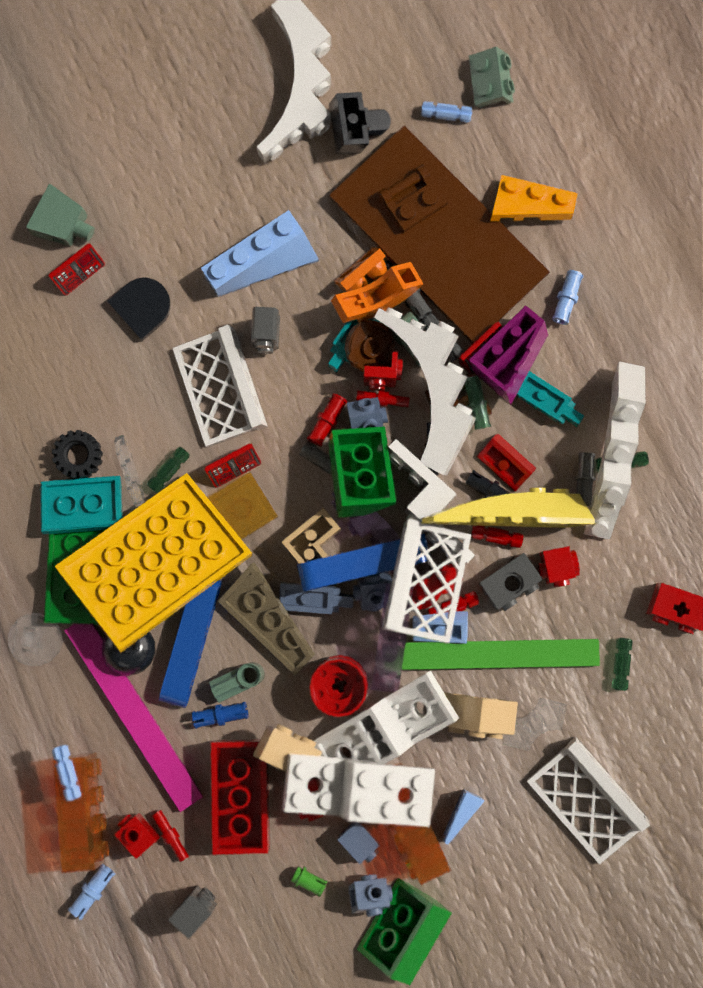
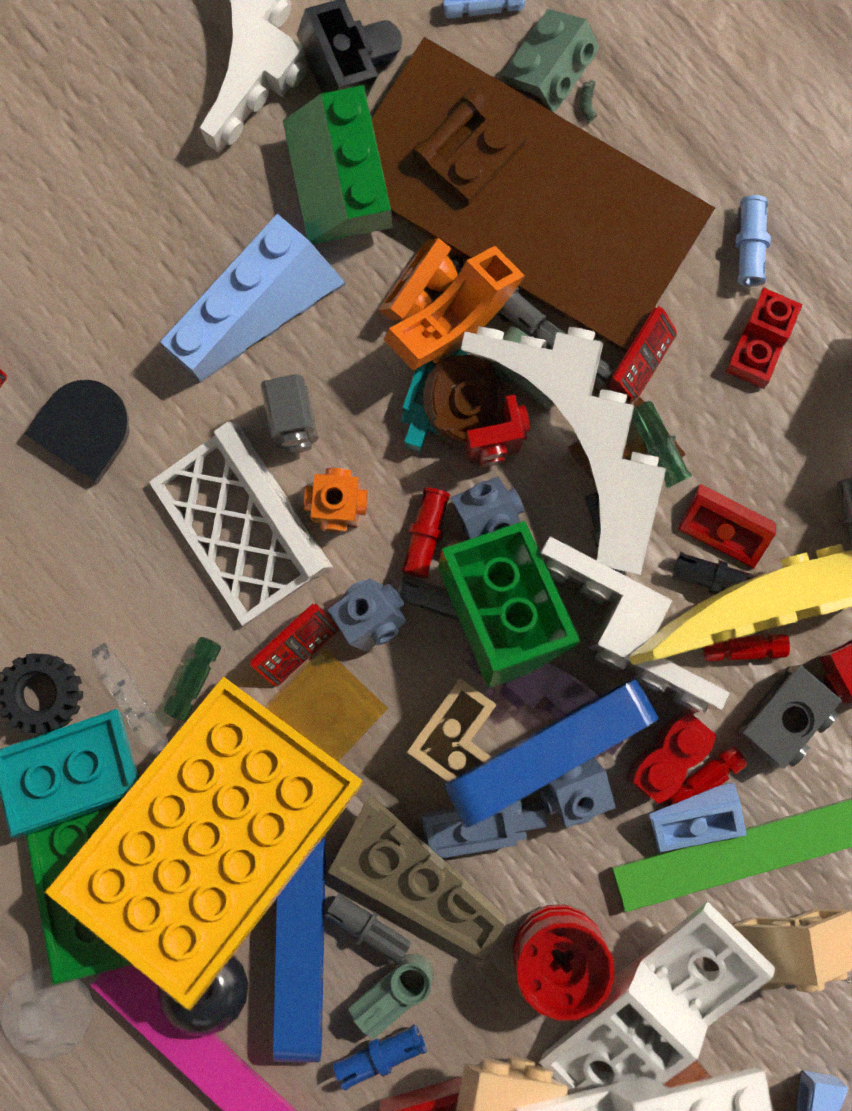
camera: 15 degrees left, 0 degrees up
red bar [356,390,410,408] -> none
slope [371,583,413,693] -> none
white fence [382,519,471,643] -> none
magenta wedge [469,305,548,405] -> none
light orange wing [490,175,578,221] -> none
teal hinge [516,371,584,427] -> none
none -> green slope [283,85,393,245]
none -> orange brick [304,468,368,533]
none -> dark grey axle [324,892,411,962]
none -> sand blue brick [328,578,408,652]
none -> sand green bracket [501,9,599,112]
none -> sand green leg [580,79,597,123]
none -> red slope [725,287,803,389]

